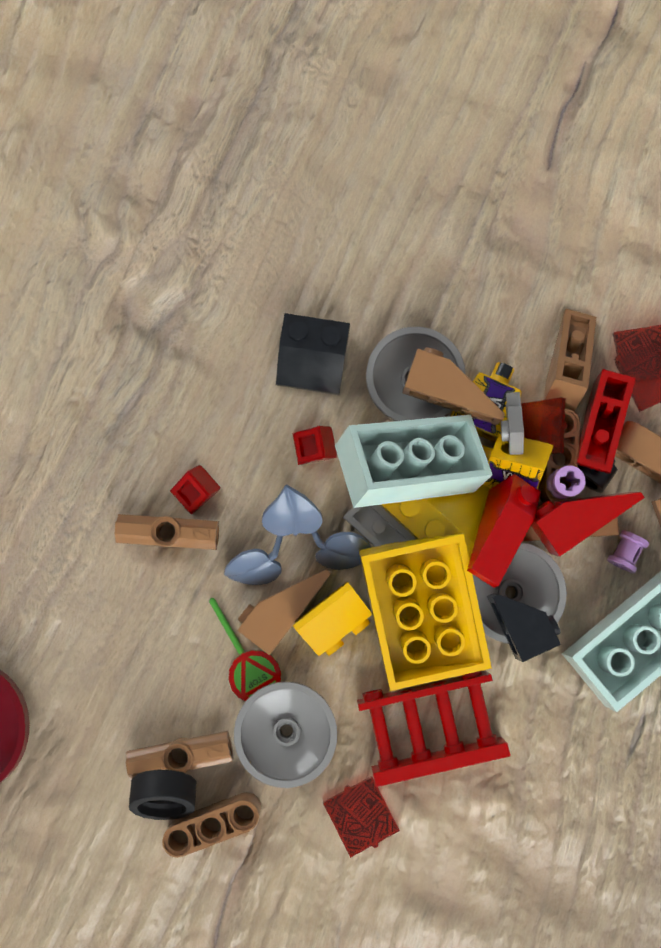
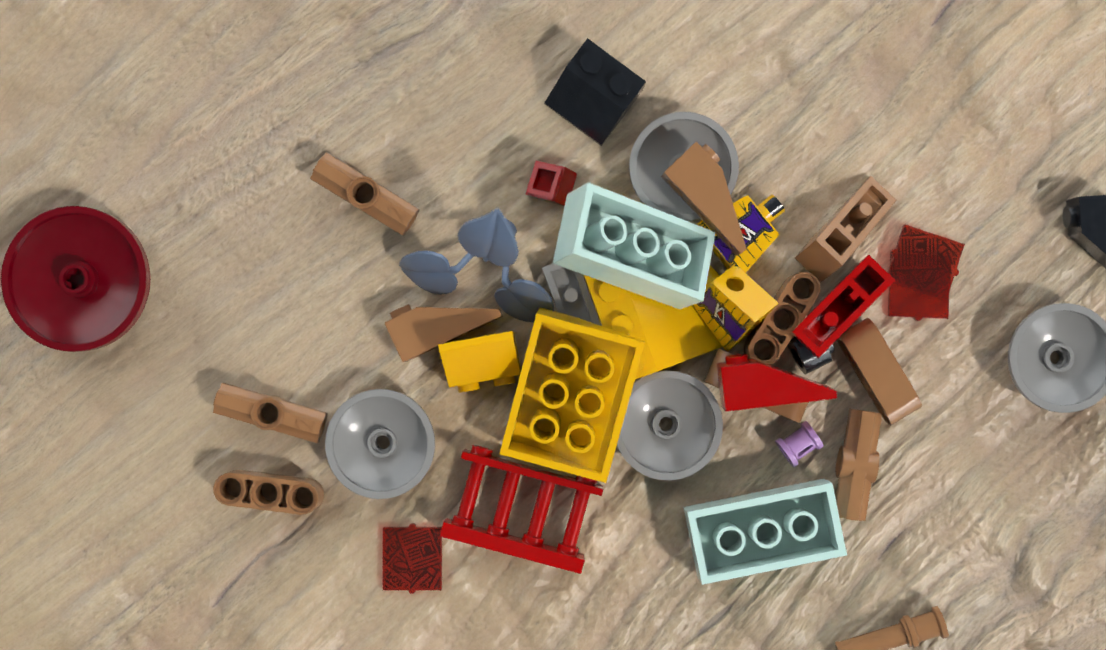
camera: 35 degrees right, 5 degrees up
black tyre [129,769,197,820] -> none
red slope [170,465,221,515] -> none
piece [209,598,281,701] -> none
red slope [467,474,541,588] -> none
black slope [487,593,561,662] -> none
light grey plate [501,392,524,455] -> none
clear red piece [521,397,567,455] -> none
lavender bush [546,465,585,499] -> none

